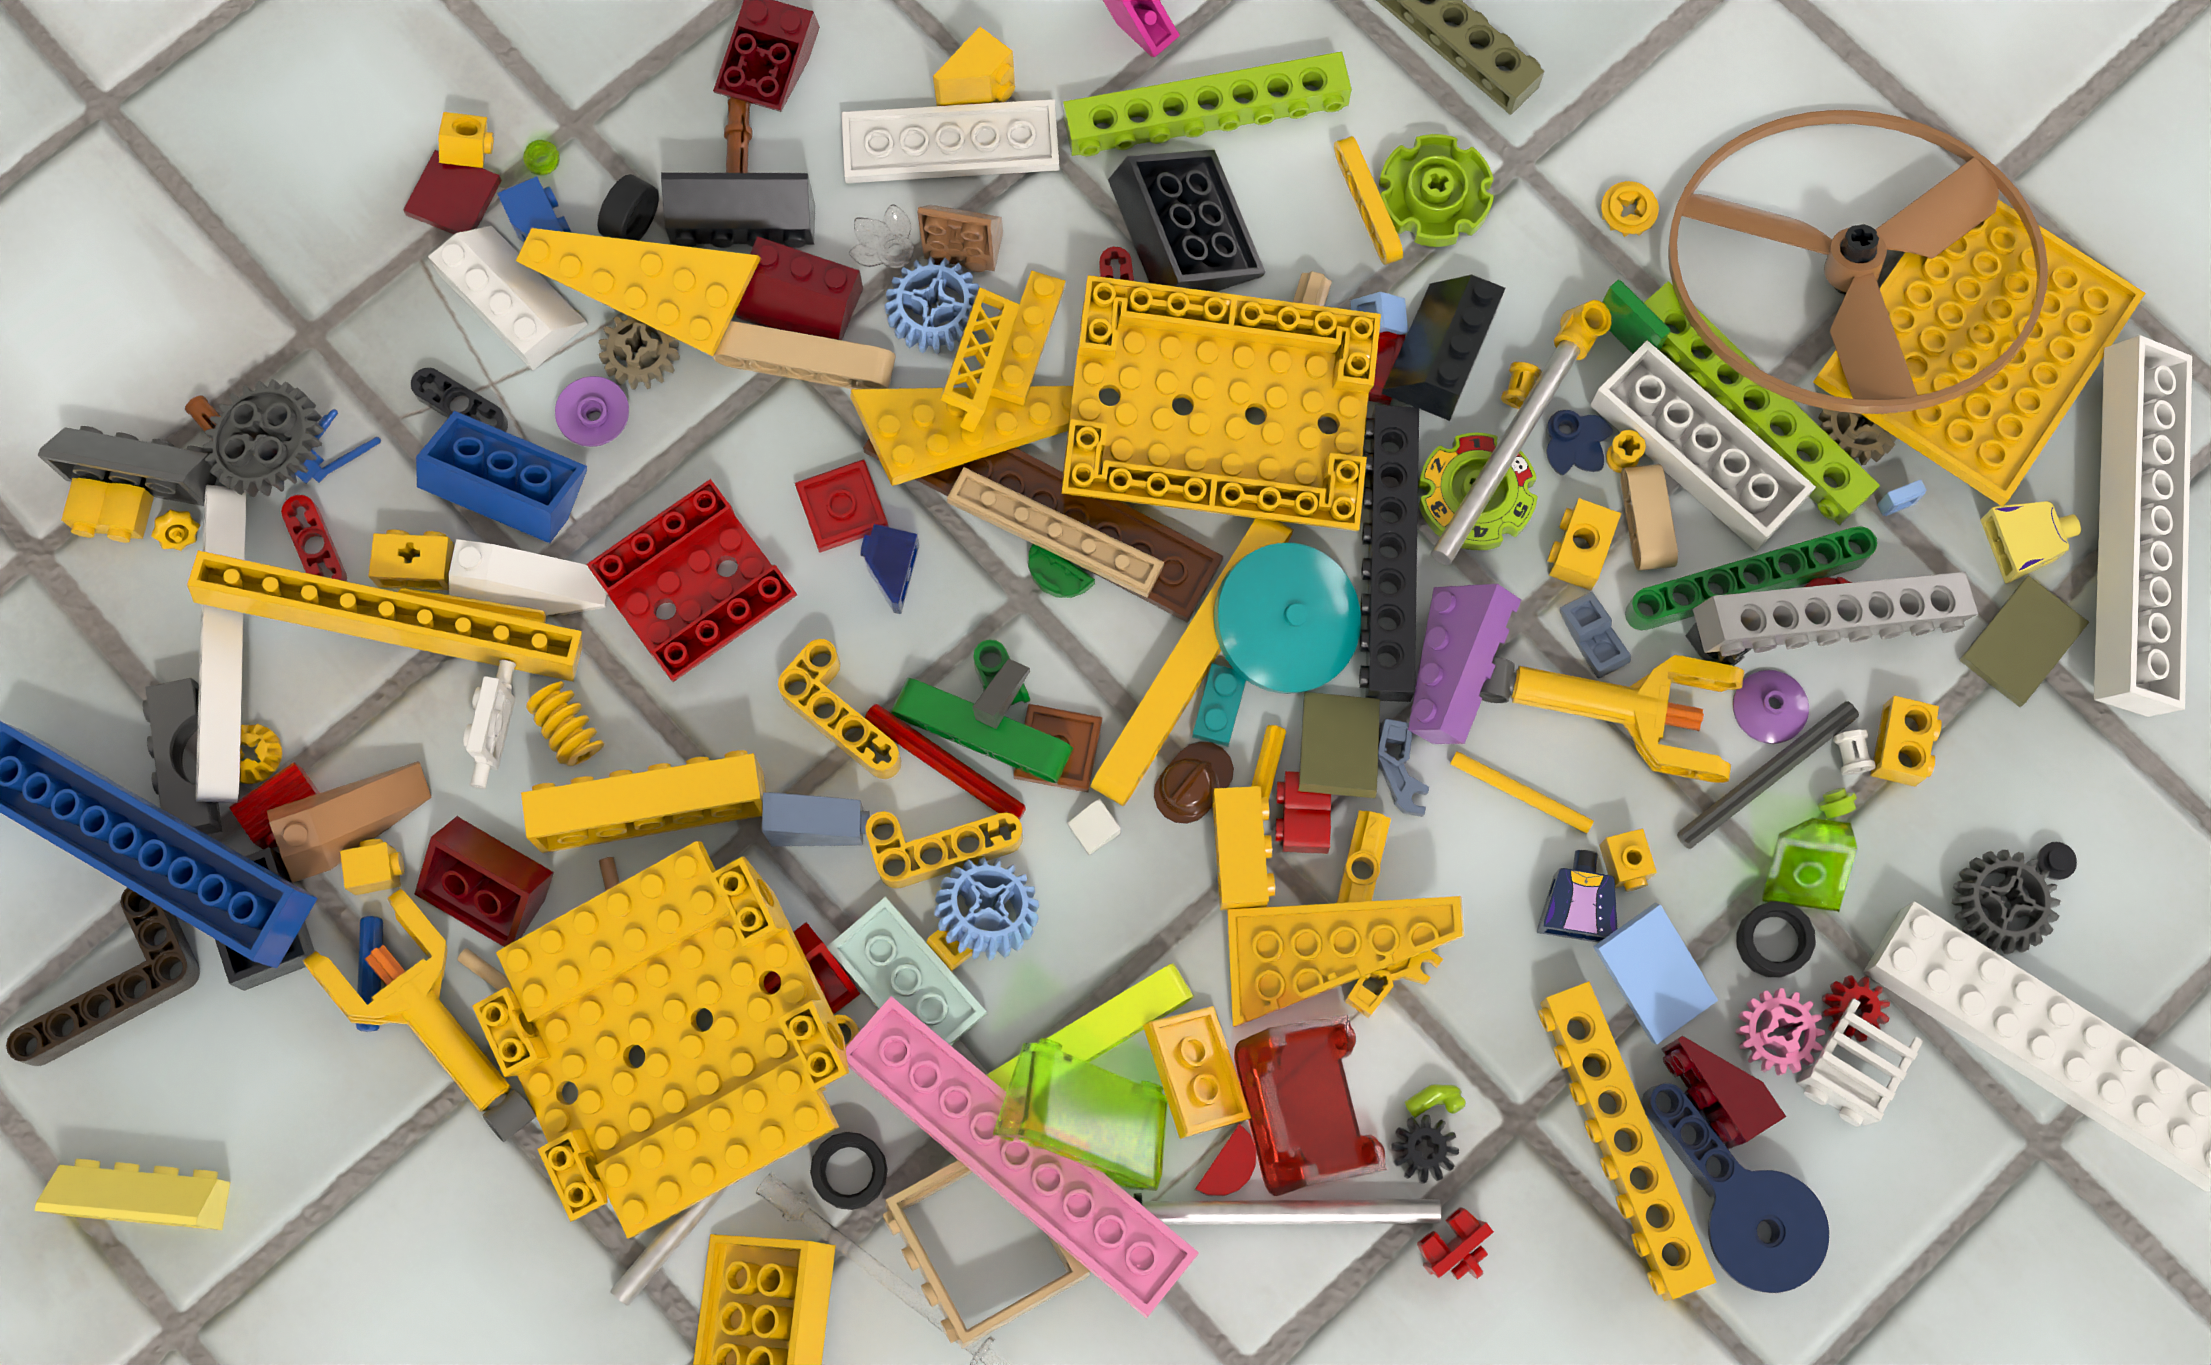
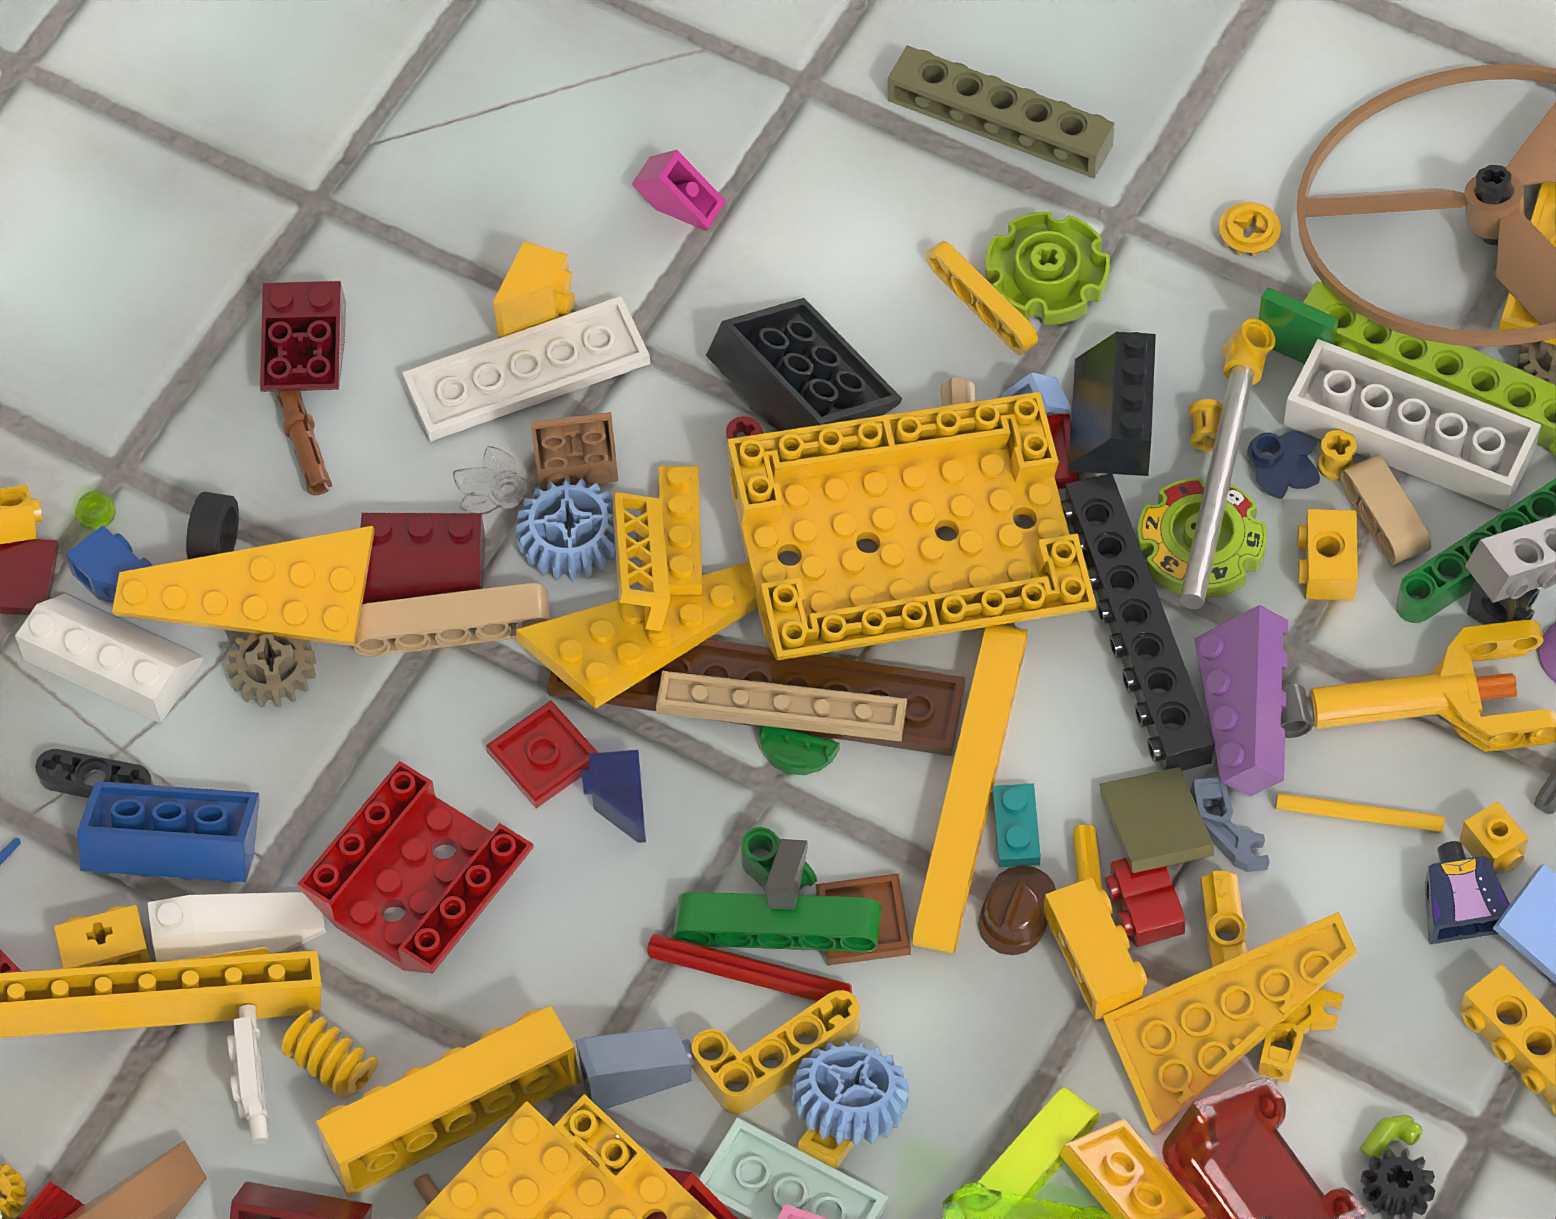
camera: 15 degrees left, 15 degrees down
medium lavender dish [555,376,629,447] -> none
black slope [661,172,815,248] -> none
yellow beam [778,639,902,779] -> none
lime brick [1063,51,1352,157] -> none
white slope [1067,799,1121,855] -> none
teal dish [1213,543,1361,694] -> none
sand blue slope [1560,592,1631,679] -> none

